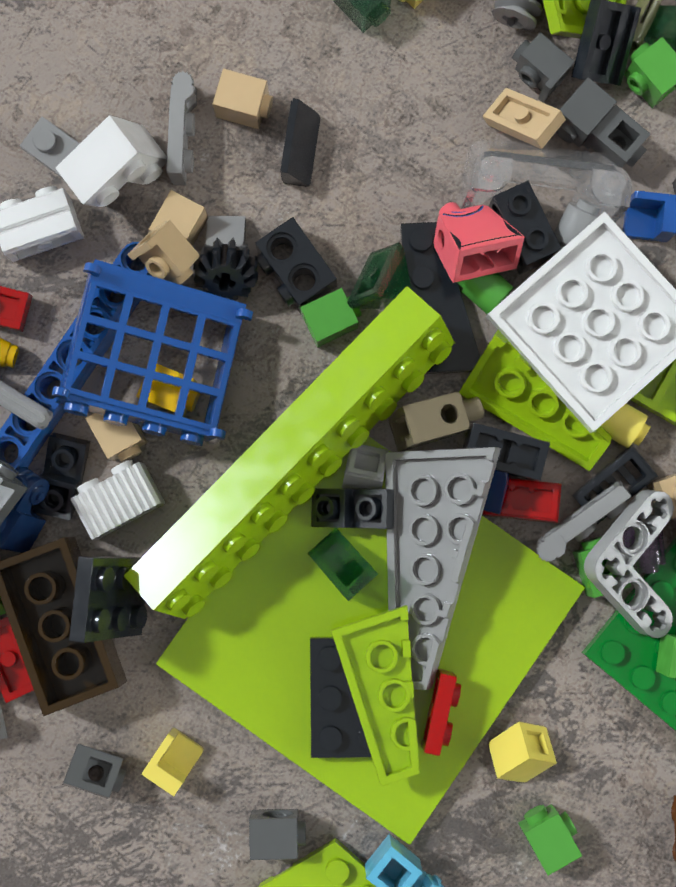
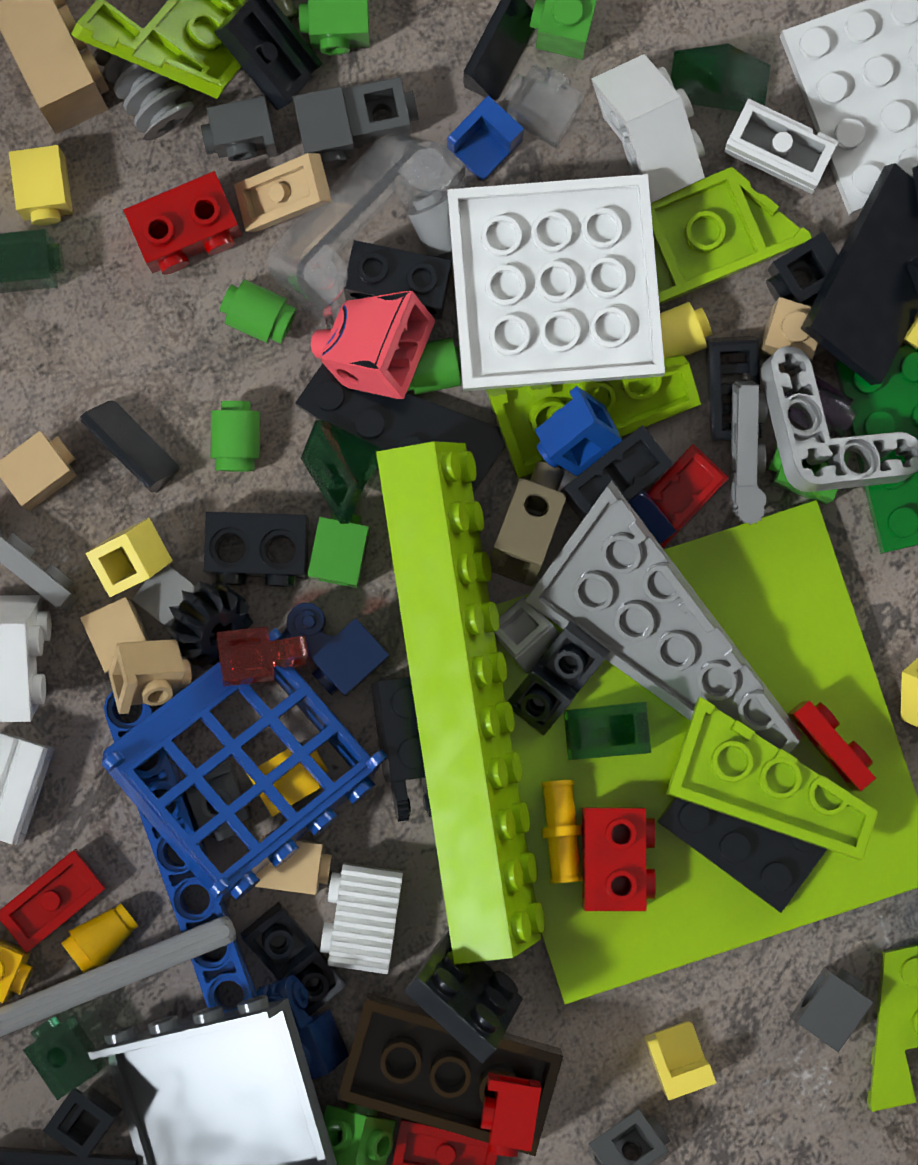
camera: 55 degrees left, 0 degrees up
none -> light yellow brick [85,518,173,597]
none -> red brick [123,171,242,275]
none -> dark grey brick [180,762,253,842]
none -> bright green brick [210,401,261,472]
none -> clear red plate [216,626,308,687]
none -> bright green brick [220,279,297,344]
none -> dark blue brick [281,602,390,697]
none -> black hinge [371,677,432,822]
none -> red brick [481,1073,542,1157]
none -> blue brick [535,386,622,476]
none -> yellow pin [542,780,583,884]
none -> red brick [582,807,656,911]

